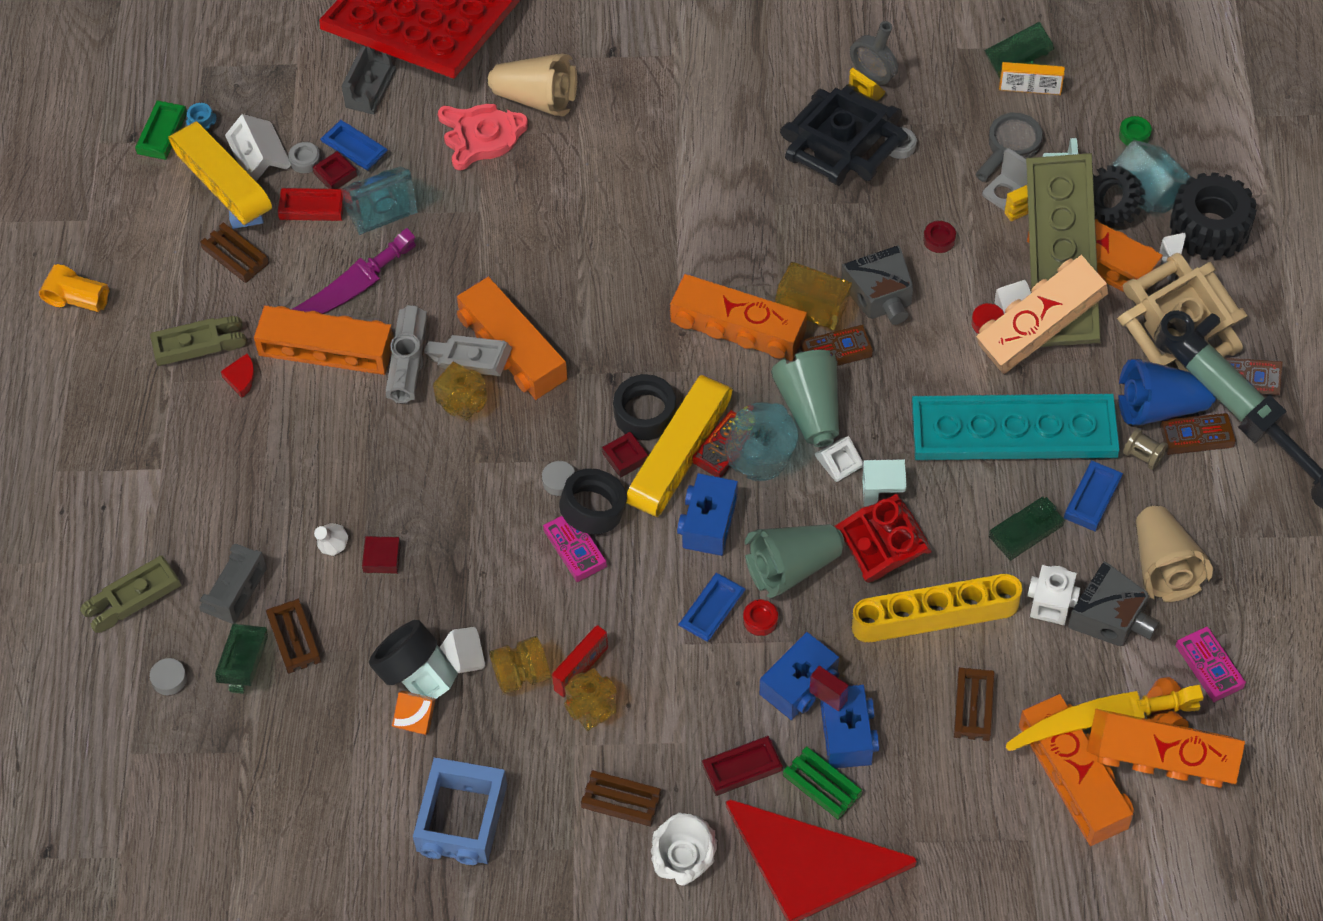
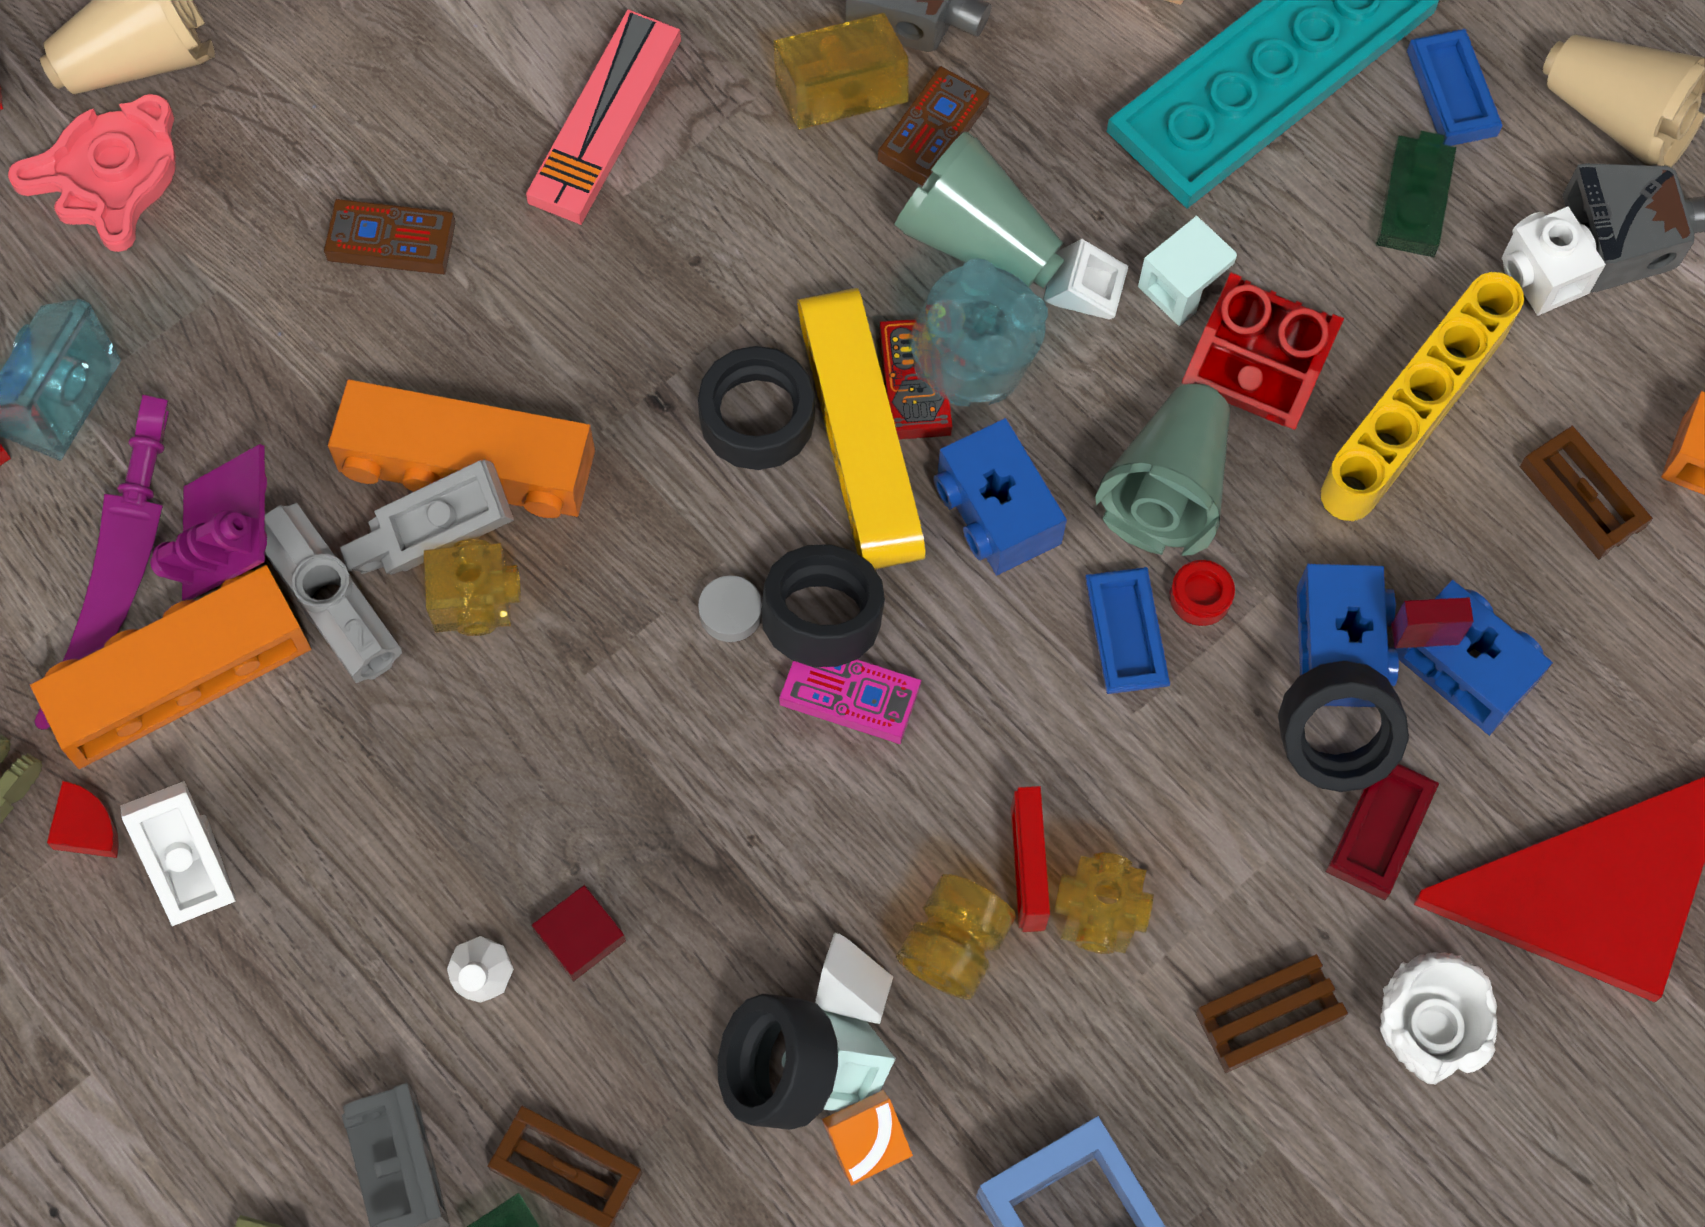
camera: 45 degrees left, 10 degrees up
dark red tile [602,431,648,478] -> none
orange brick [670,274,807,361] -> none
green tile [783,746,862,820] -> none
none -> white slope [120,781,235,926]
none -> magenta hinge [150,444,267,601]
none -> reddish brown tile [324,199,456,275]
none -> coral tile [526,10,681,225]
none -> black tyre [1278,661,1409,792]

